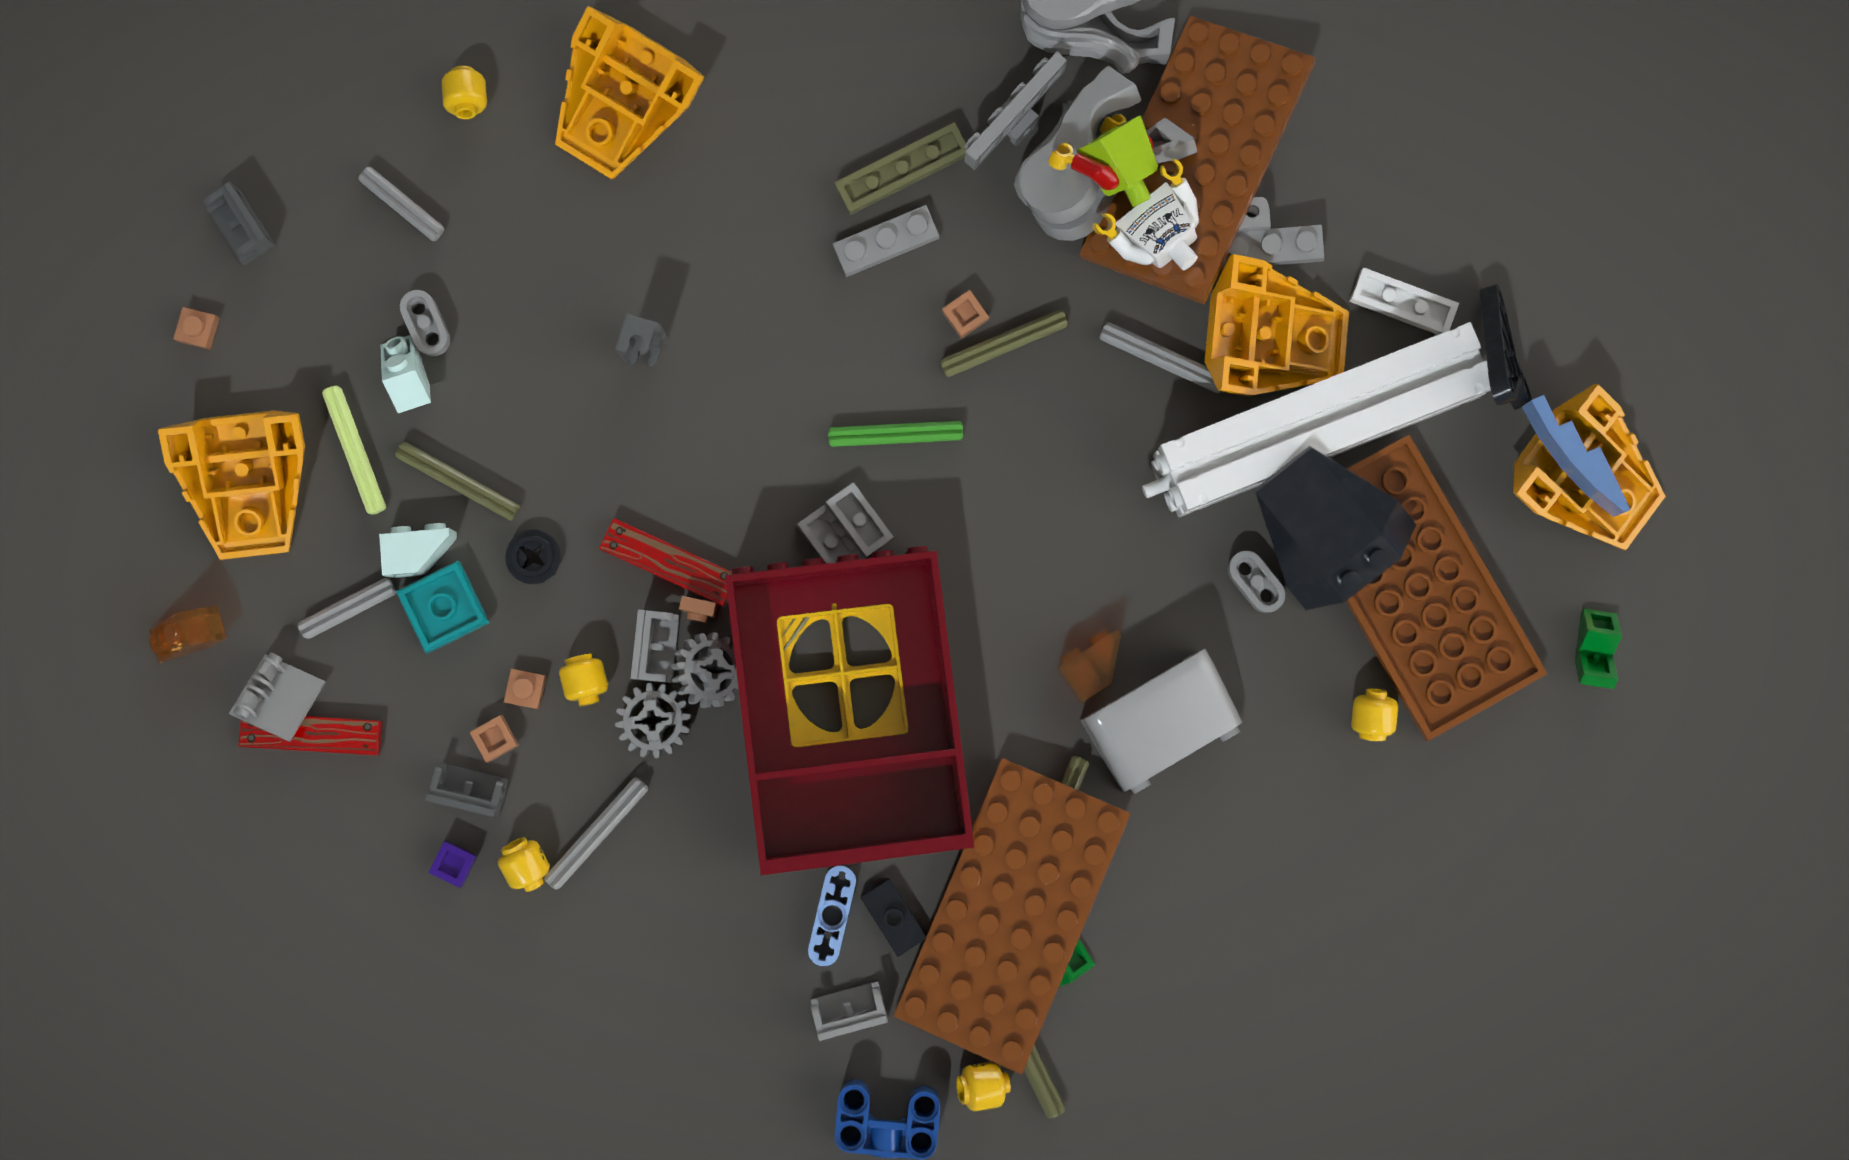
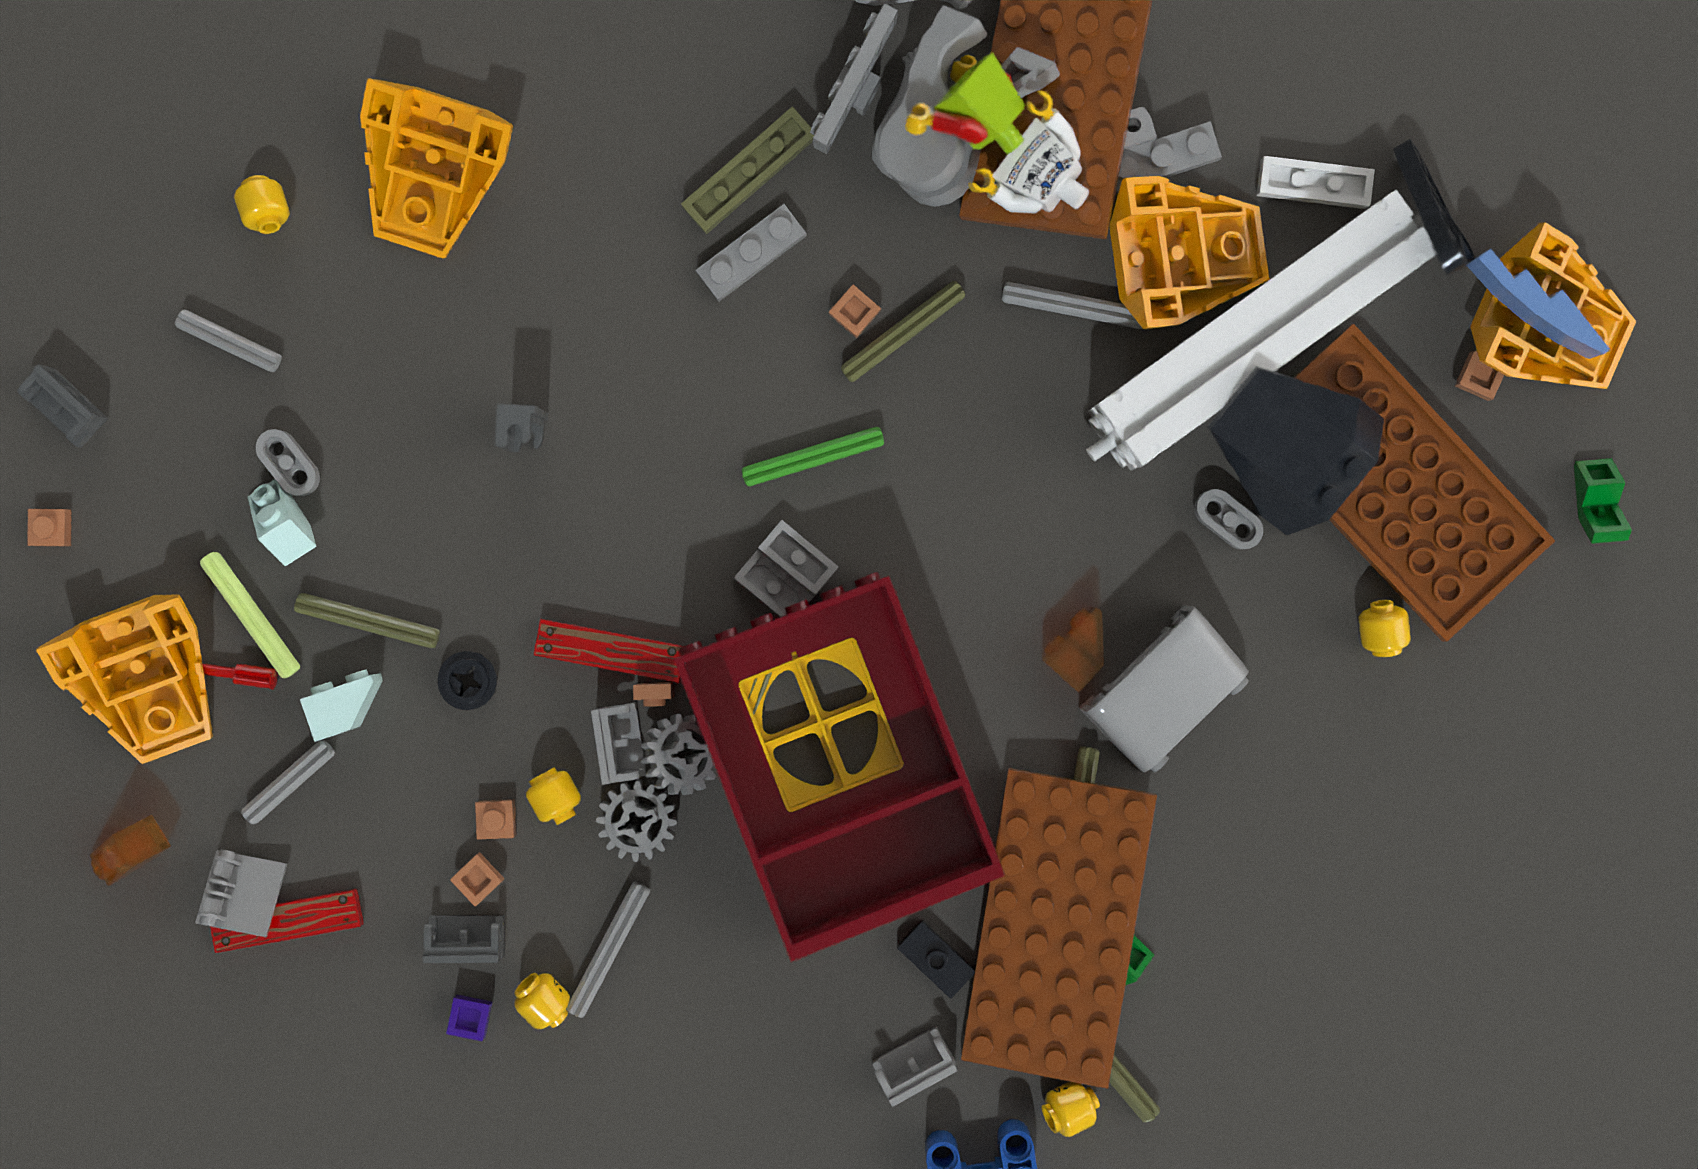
camera: 10 degrees left, 5 degrees up
teal plate [396,561,490,654] -> none
light blue beam [808,865,856,966] -> none
none -> red axle [202,664,278,690]
none -> nougat plate [1455,351,1504,401]

